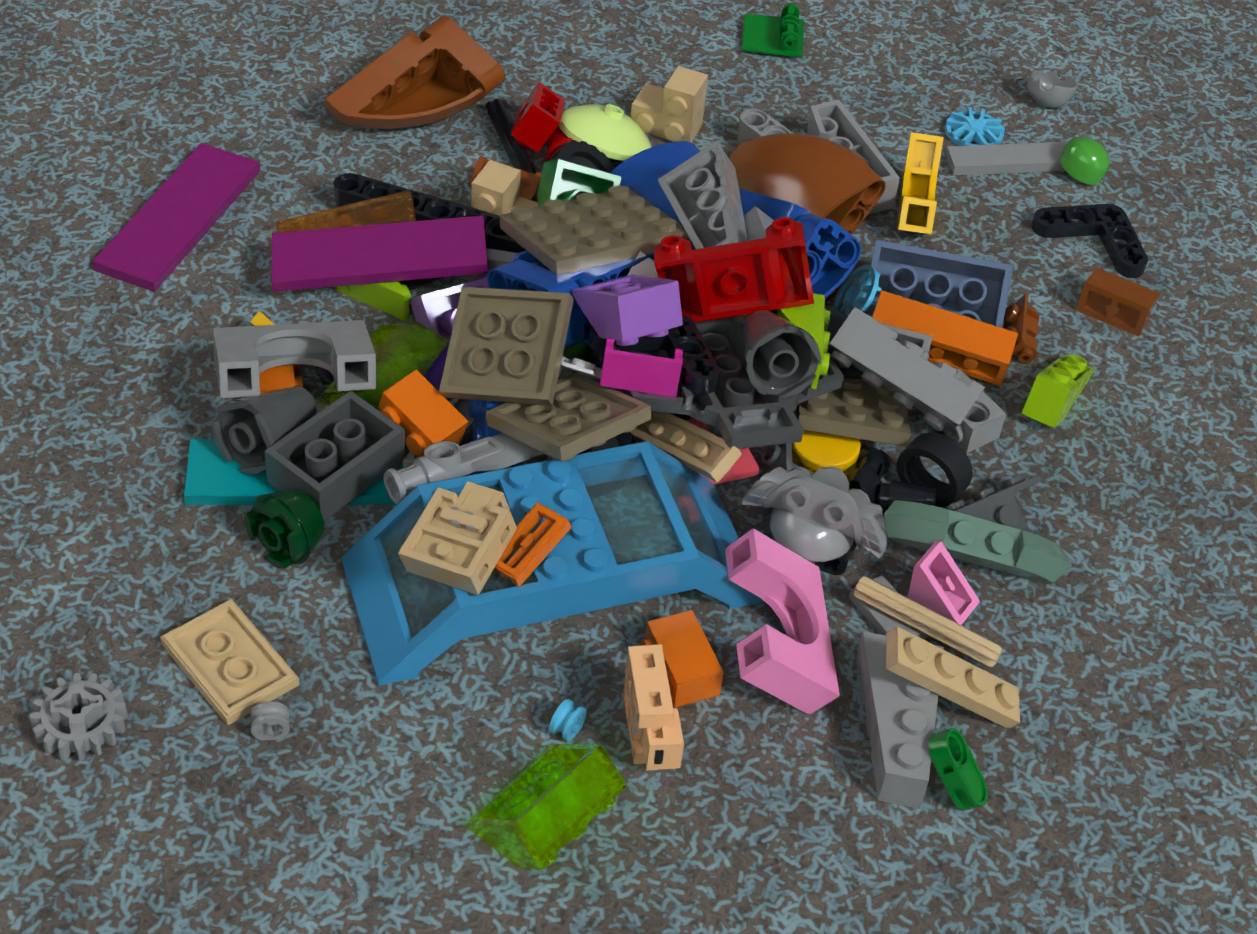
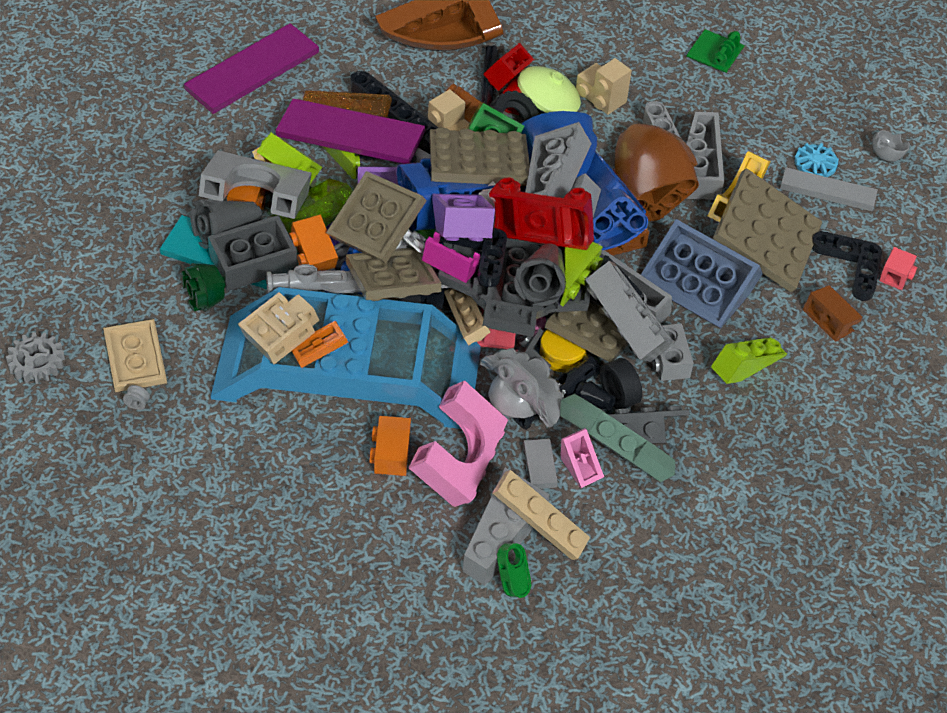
camera: 25 degrees right, 5 degrees up
clear neon green slope [466,744,627,870] -> none
medium azure bush [549,699,587,742] -> none
light nougat piece [623,644,684,771] -> none
medium azure wheel [832,265,882,315] -> none
tan axle [854,576,1003,667] -> none
orange brick [872,291,1018,386] -> none
dark orange hinge [1004,293,1039,364] -> none
bright green hair [1060,137,1110,185] -> none
none -> lime slope [257,132,323,184]
none -> dark tan plate [713,168,822,292]
none -> coral brick [879,247,918,290]

